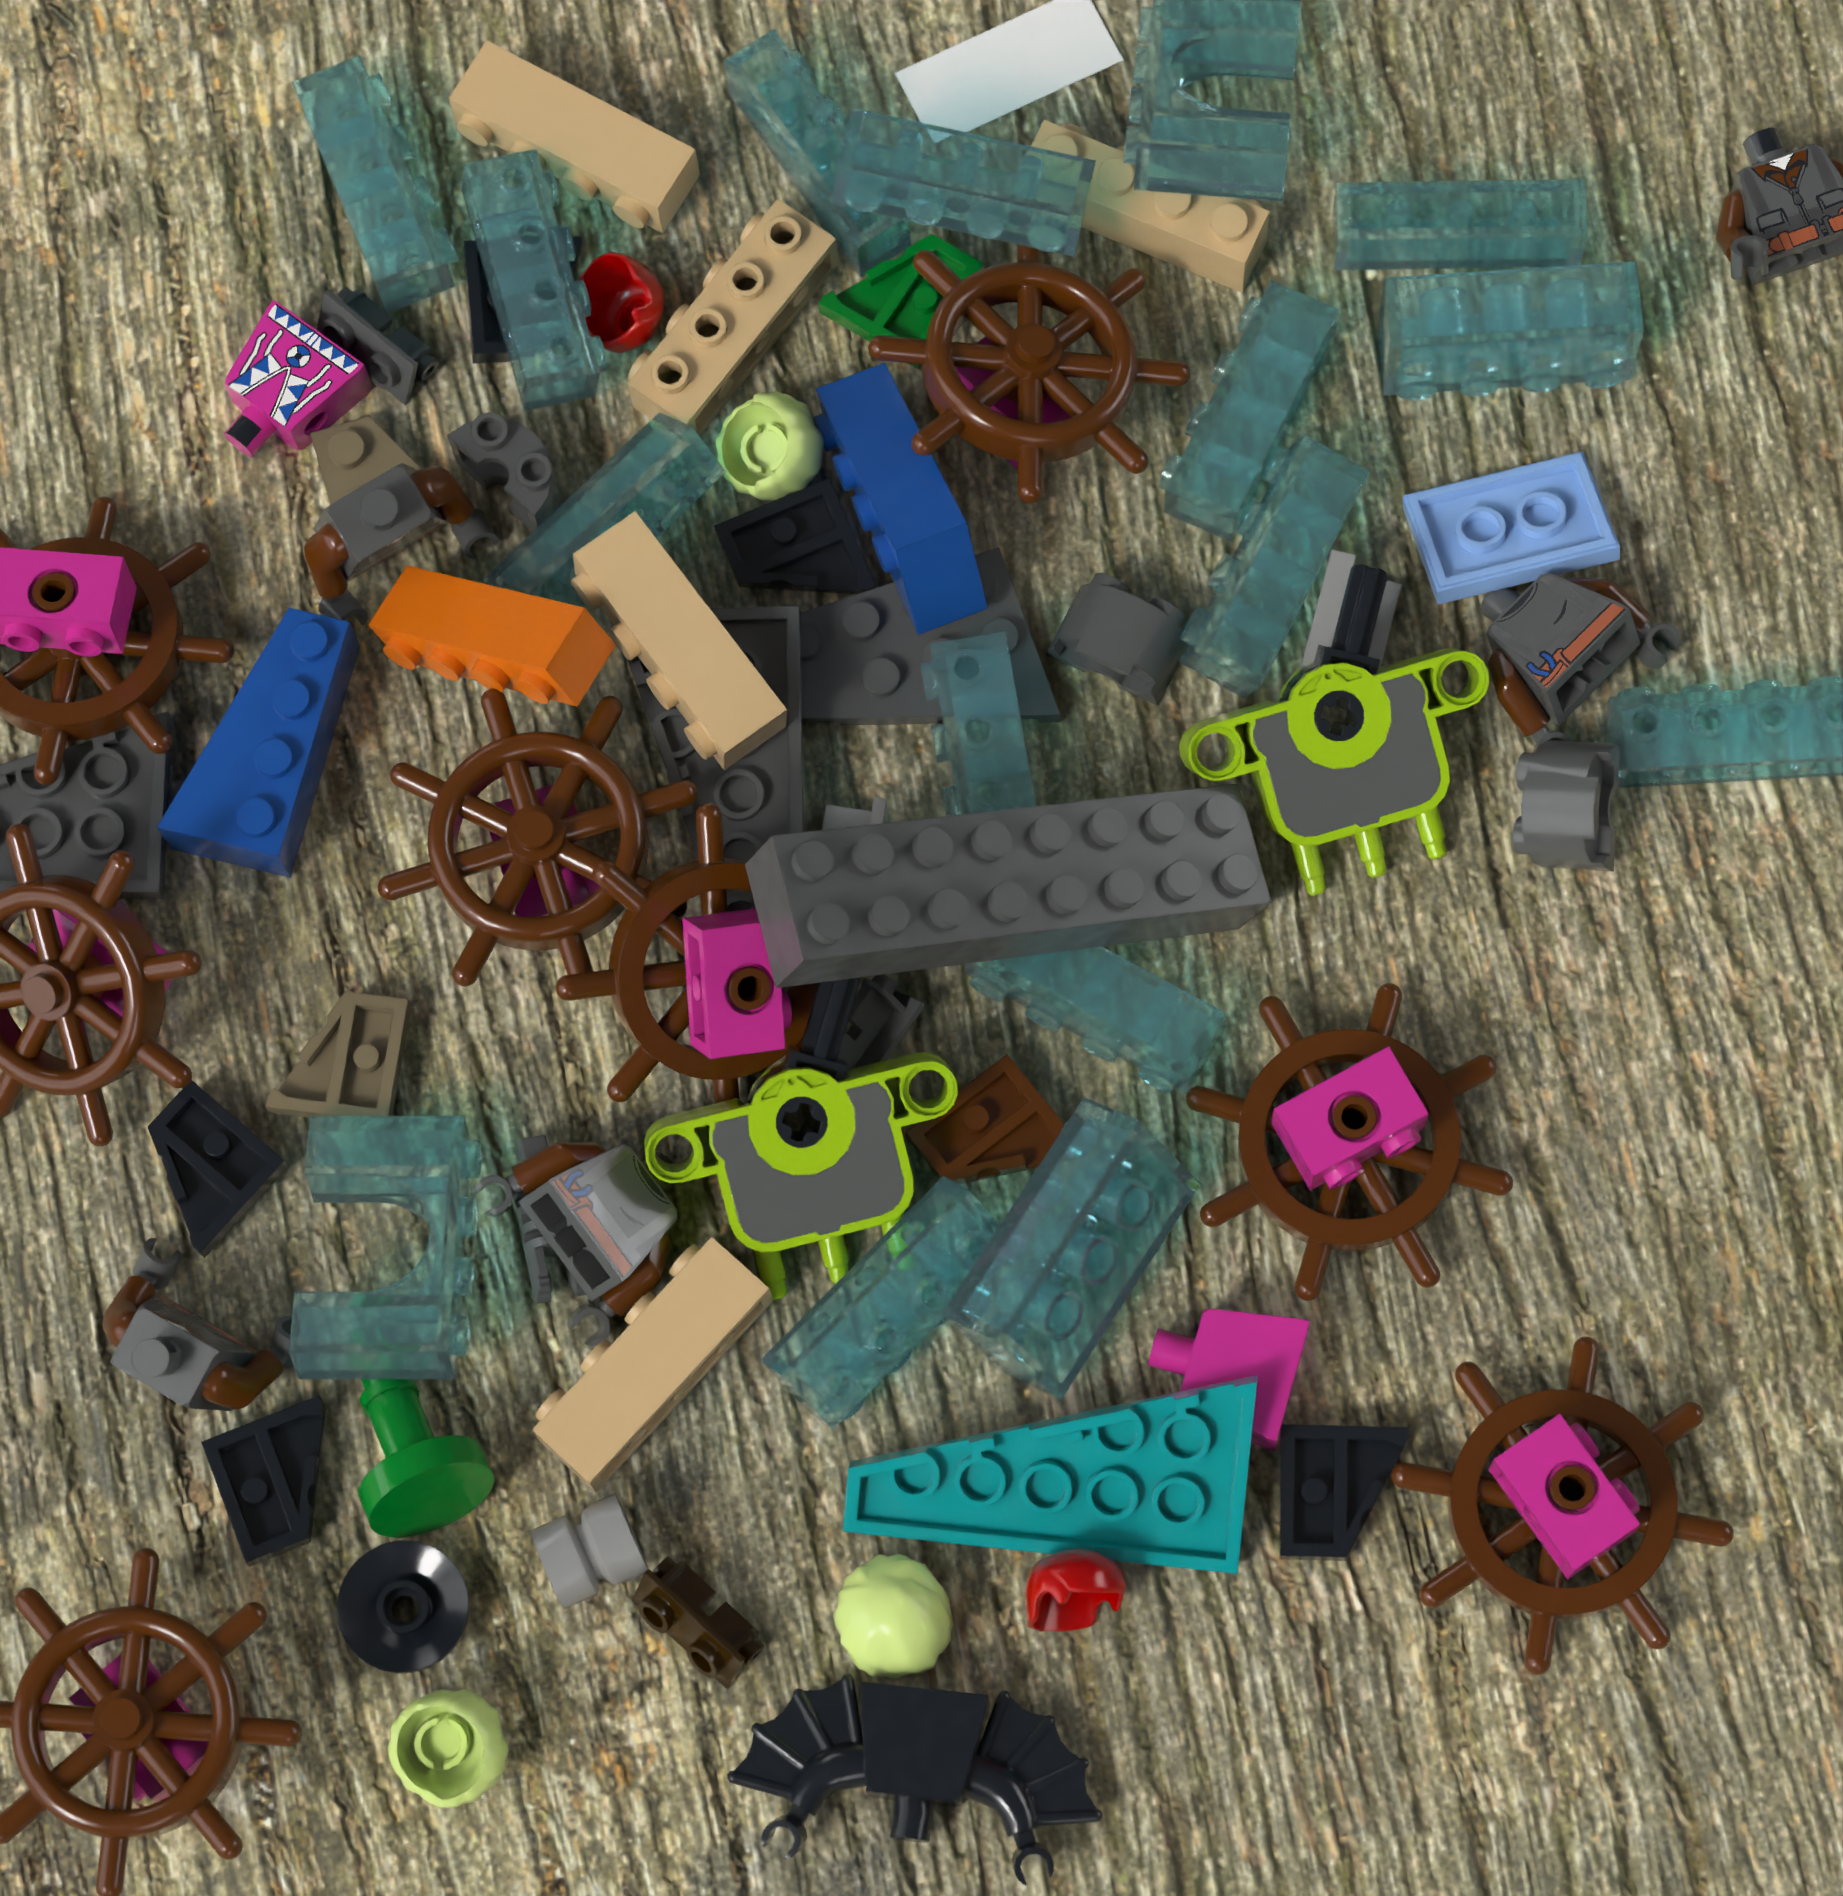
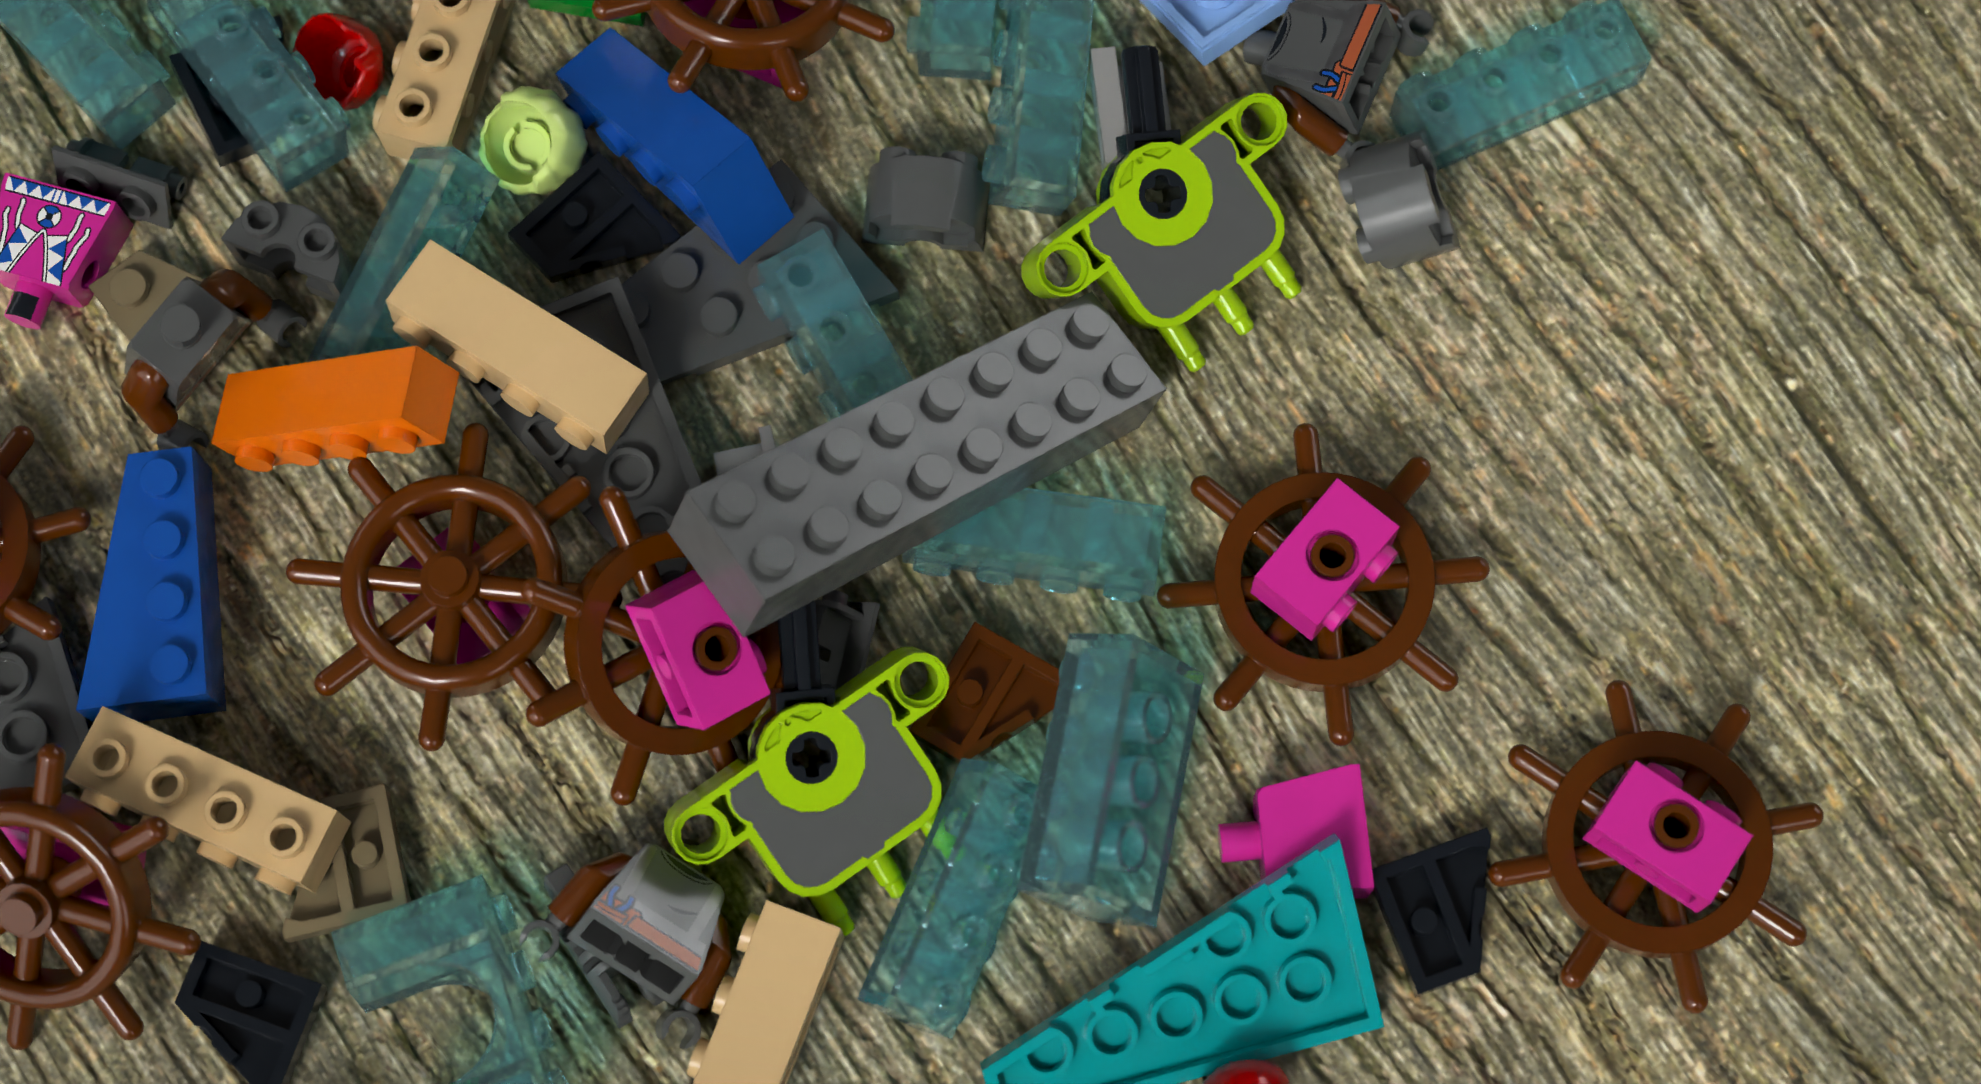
camera: 25 degrees left, 0 degrees up
none -> tan brick [65,706,351,896]

